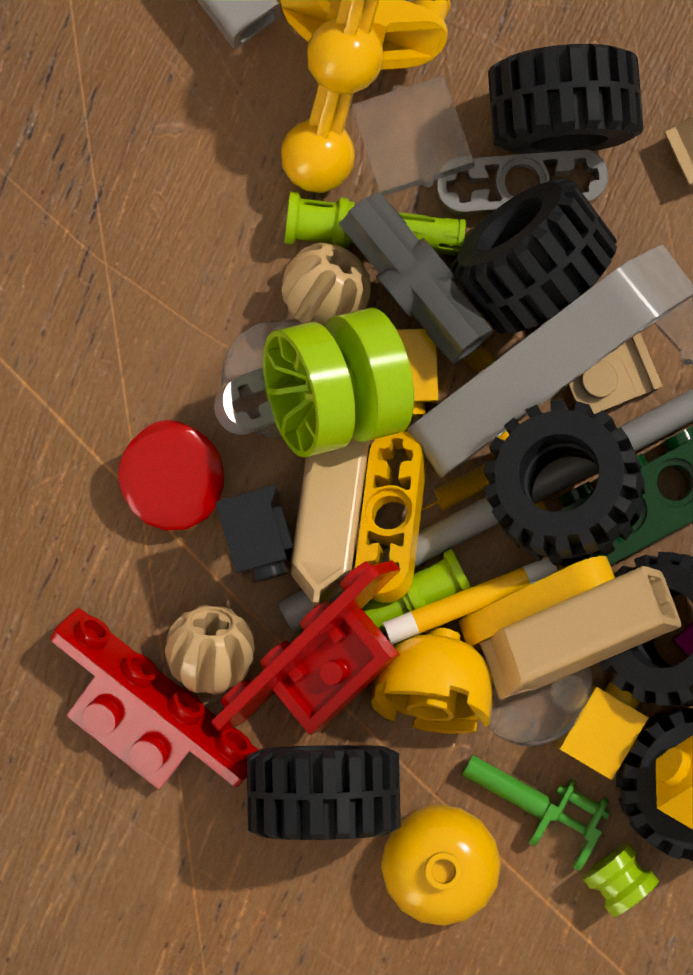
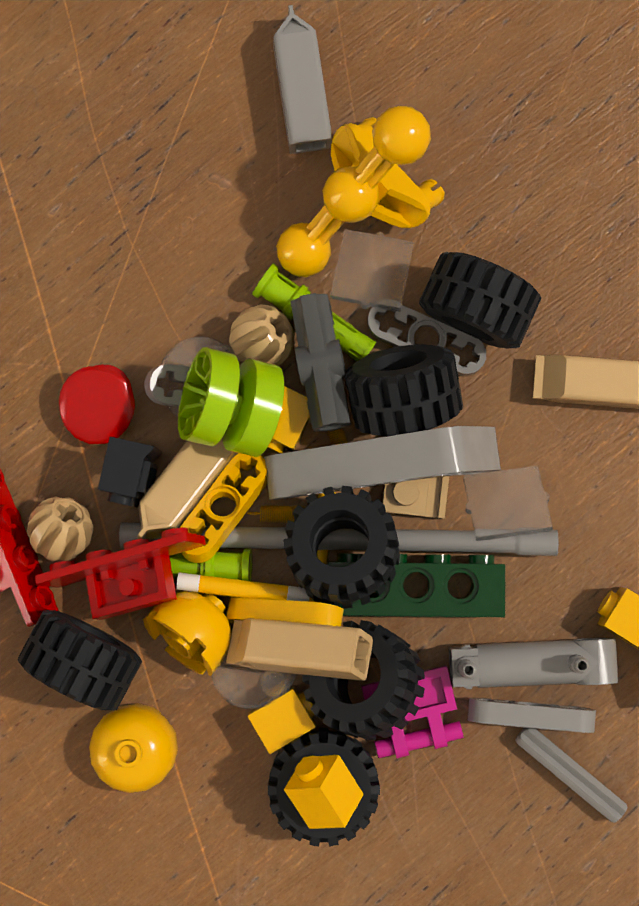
camera: 30 degrees right, 0 degrees up
bright green piece [461,755,610,871] -> none
lime wheel [582,842,659,918] -> none

